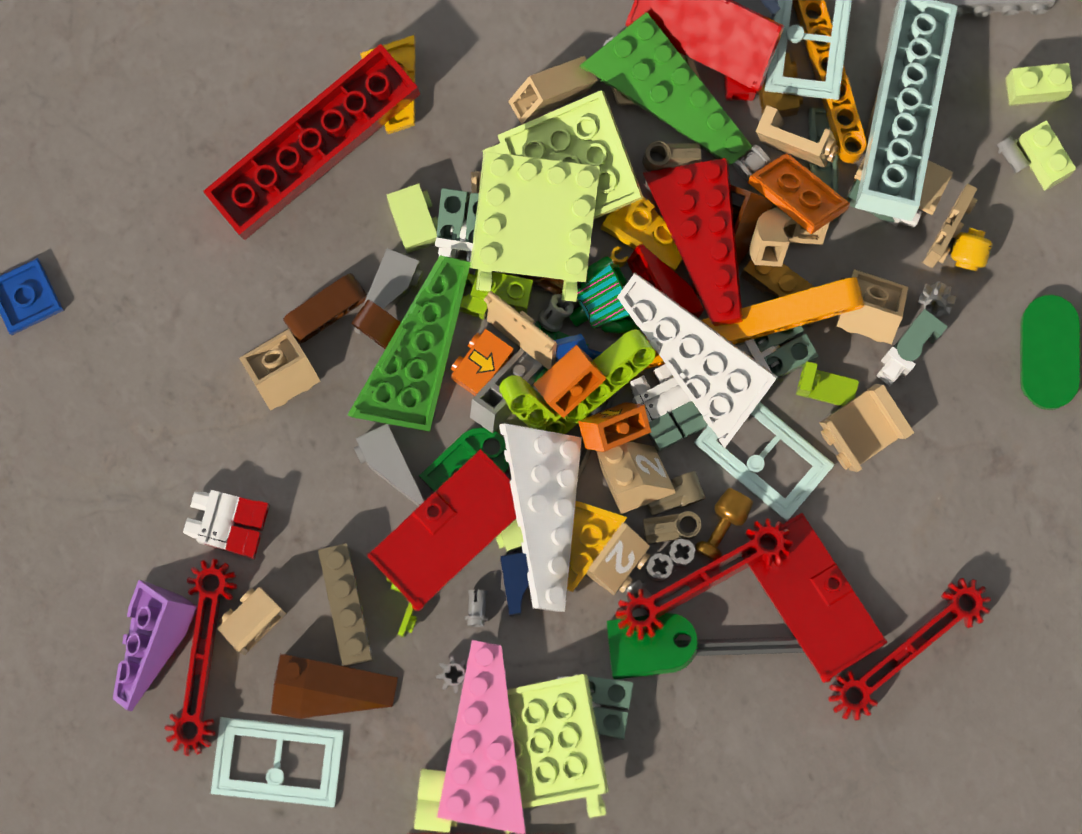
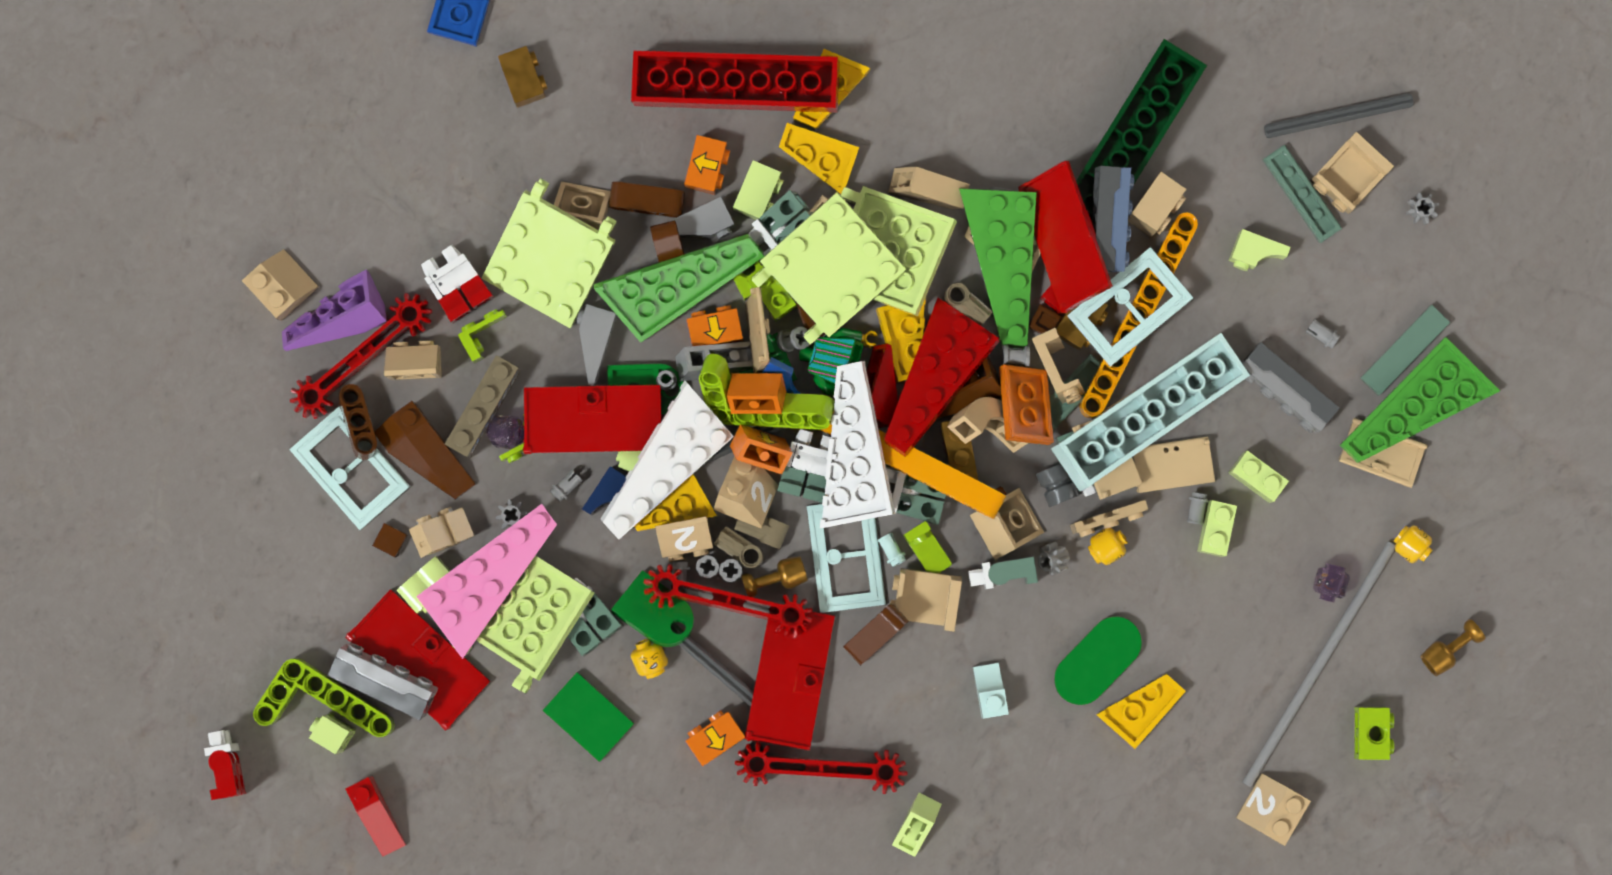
camera: 45 degrees right, 5 degrees up
none -> tan slope [242,249,319,321]
none -> reddish brown beam [339,384,377,460]
none -> reddish brown tile [372,523,408,558]
none -> tan piece [409,507,474,558]
none -> lime bracket [458,309,507,363]
none -> yellowish green plate [481,178,617,328]
none -> clear purple head [487,415,524,449]
none -> pearl gold brick [498,46,548,108]
none -> green tile [542,672,635,762]
none -> yellow head [630,639,668,679]
none -> light grey pin [656,370,677,391]
none -> orange brick [684,135,731,195]
none -> orange brick [686,710,745,767]
none -> yellow wing [779,123,860,194]
none -> reddish brown beam [843,602,909,666]
none -> light aqua pin [878,533,906,567]
none -> yellowish green arch [892,793,942,857]
none -> light aqua arch [973,663,1009,719]
none -> reddish brown tile [1028,304,1063,334]
none -> dark grey wheel [1036,464,1080,507]
none -> tan door [1133,436,1215,493]

